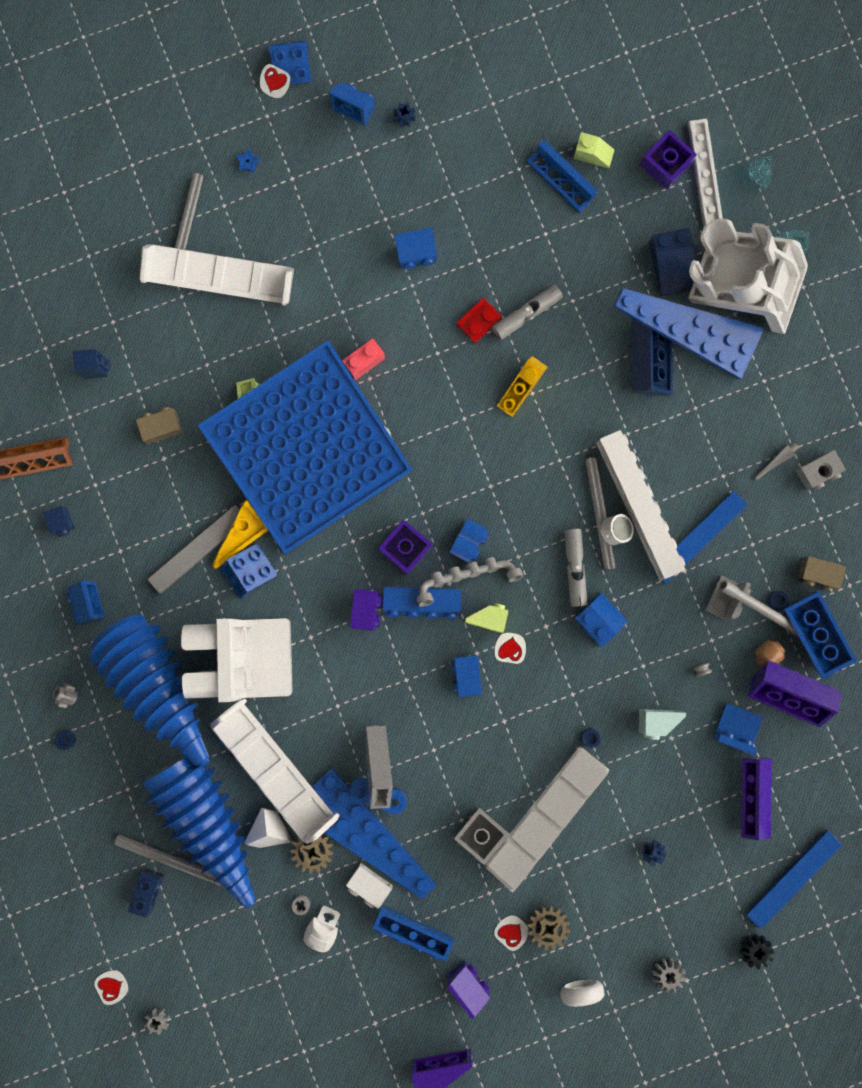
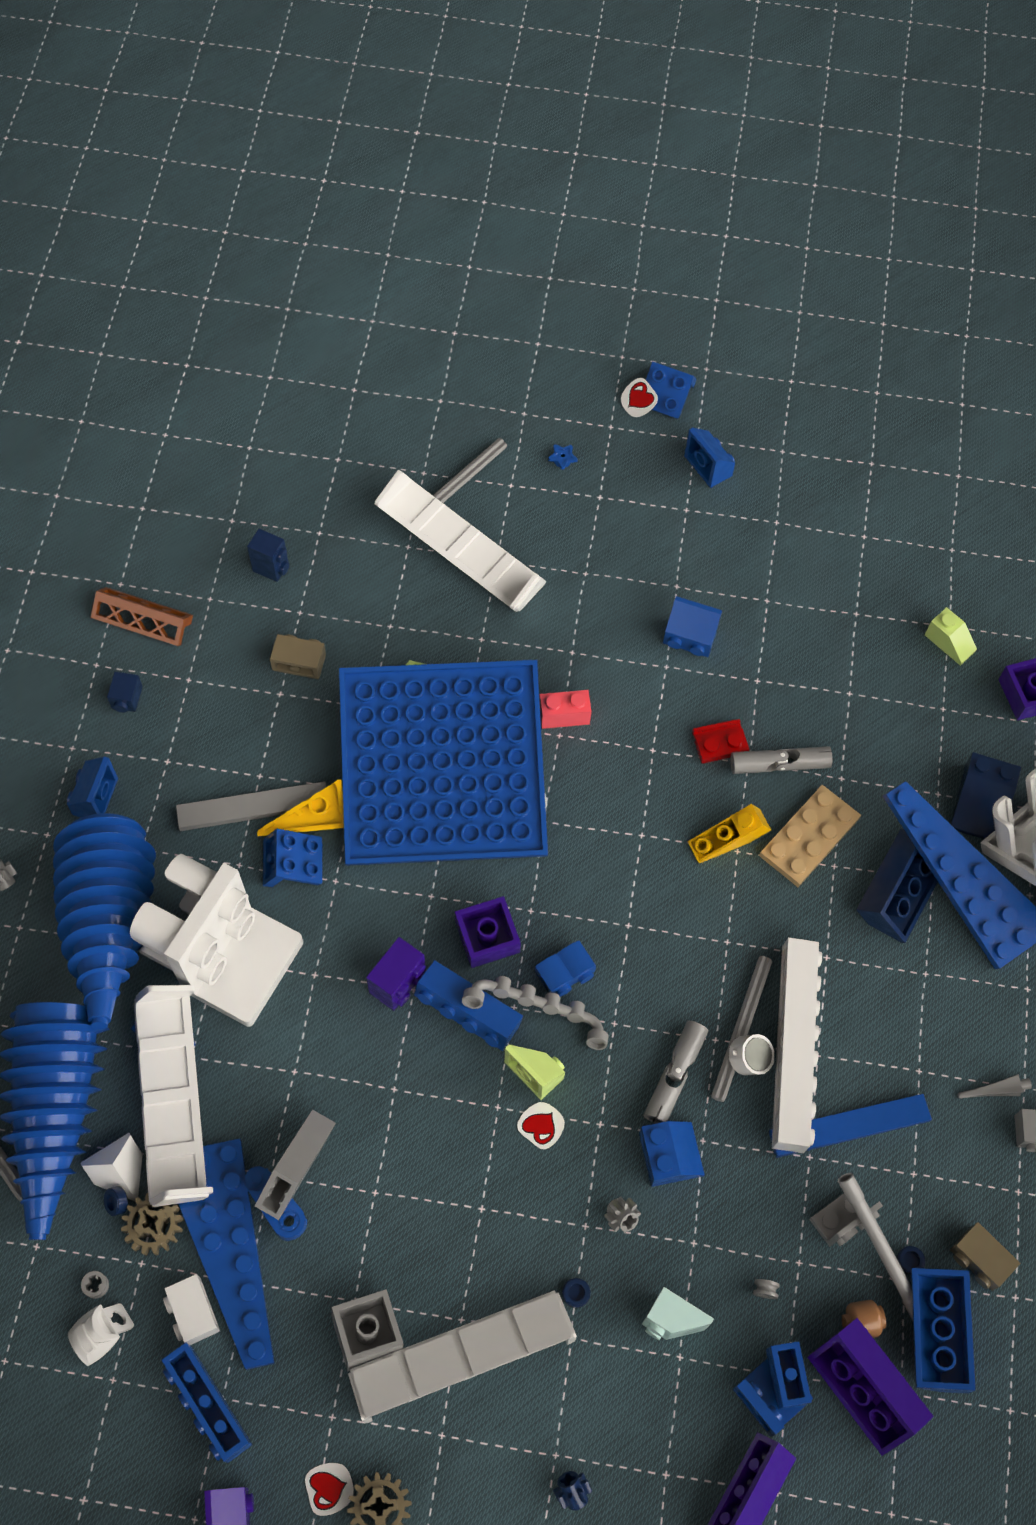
camera: 25 degrees right, 20 degrees down
dark blue gear [393,102,416,127] -> none
blue brick [451,655,482,697] -> none
blue fence [527,140,597,213] -> none
none -> dark blue tile [104,1186,128,1216]
none -> light grey gear [604,1197,641,1233]
none -> tan plate [759,785,861,887]
none -> blue brick [766,1341,812,1410]

